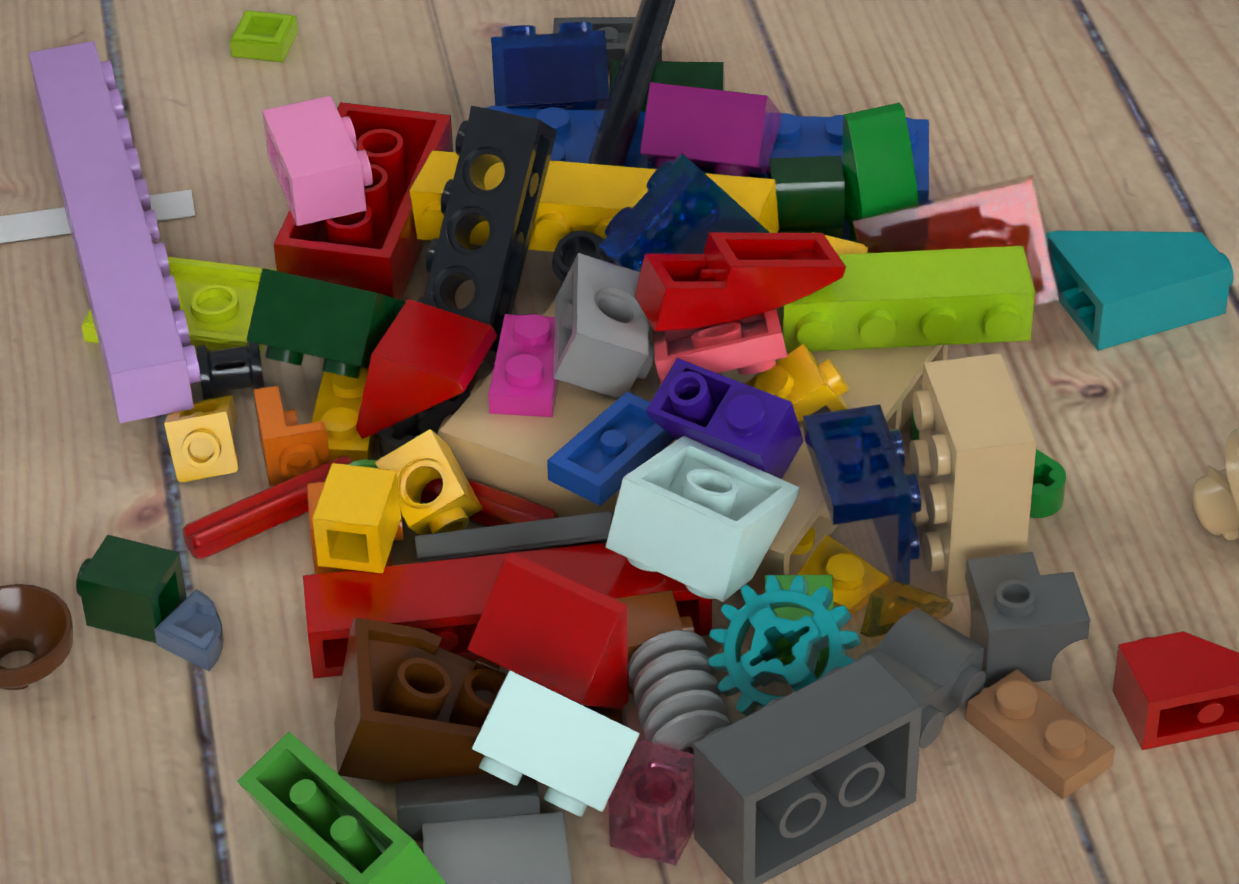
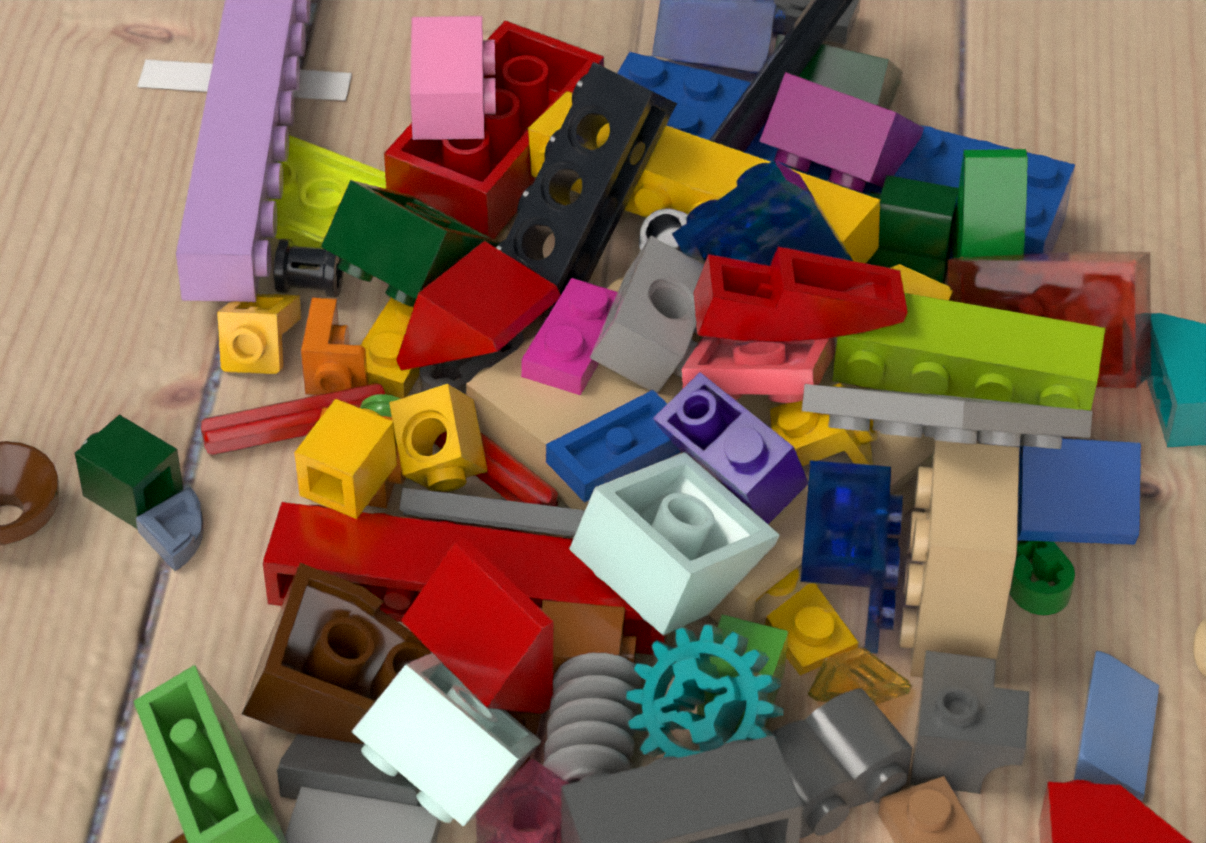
camera: 15 degrees right, 5 degrees up
none -> light grey plate [802,384,1093,449]
none -> blue slope [980,437,1141,545]
none -> medium blue slope [1073,651,1159,801]

